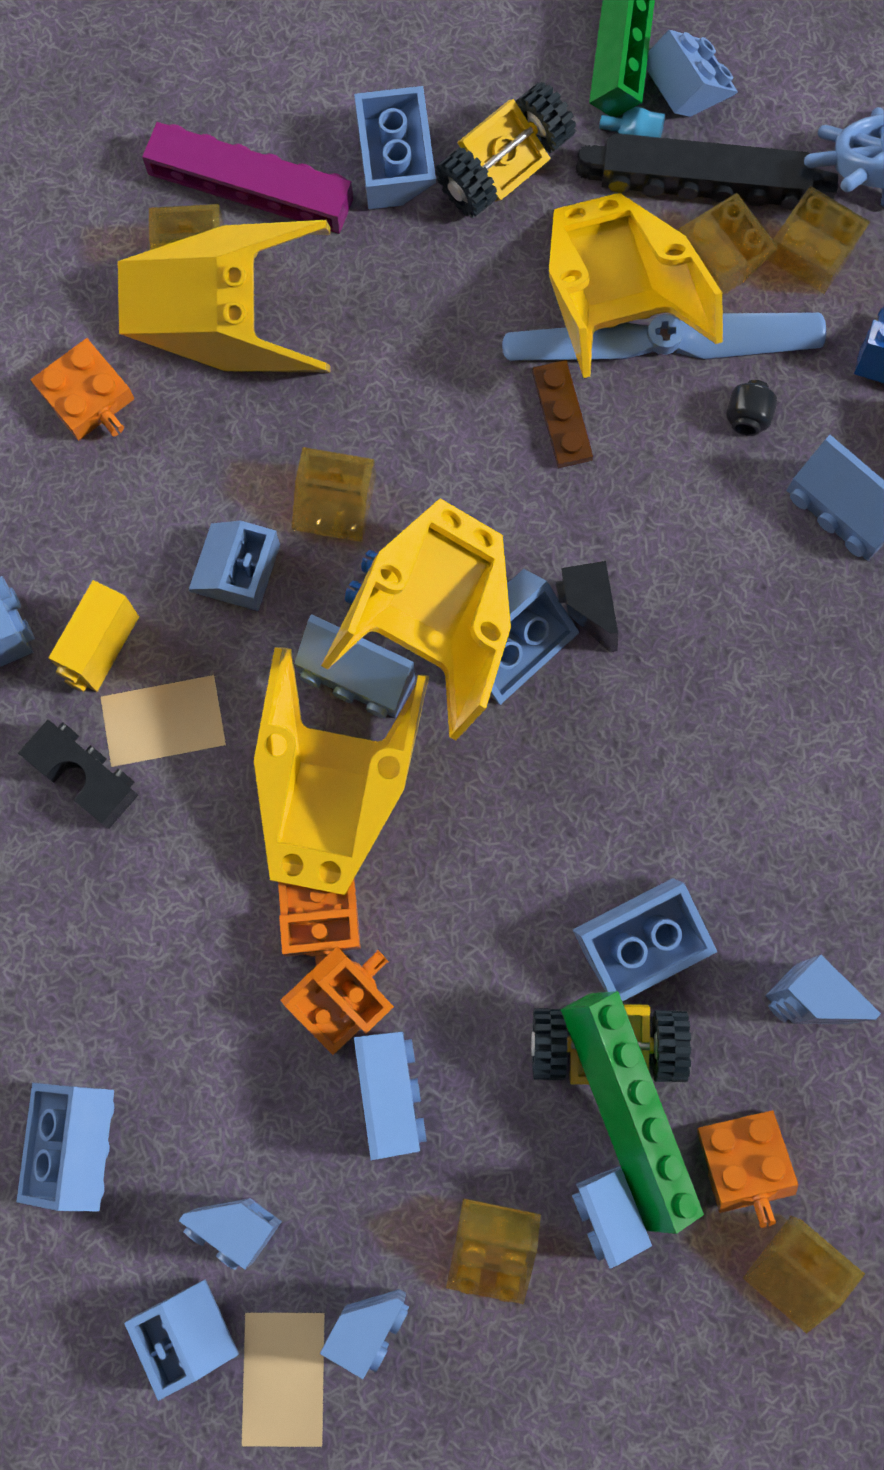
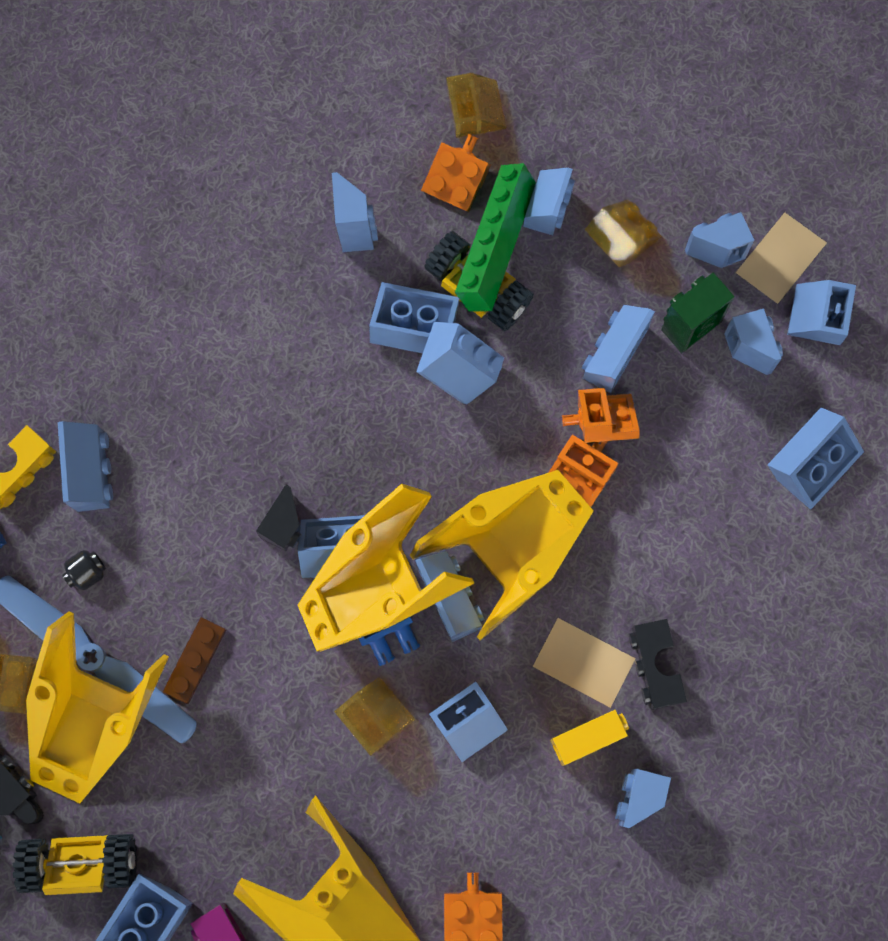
camera: 135 degrees left, 0 degrees up
none -> medium blue slope [416,322,504,404]
none -> dark green brick [661,272,735,354]

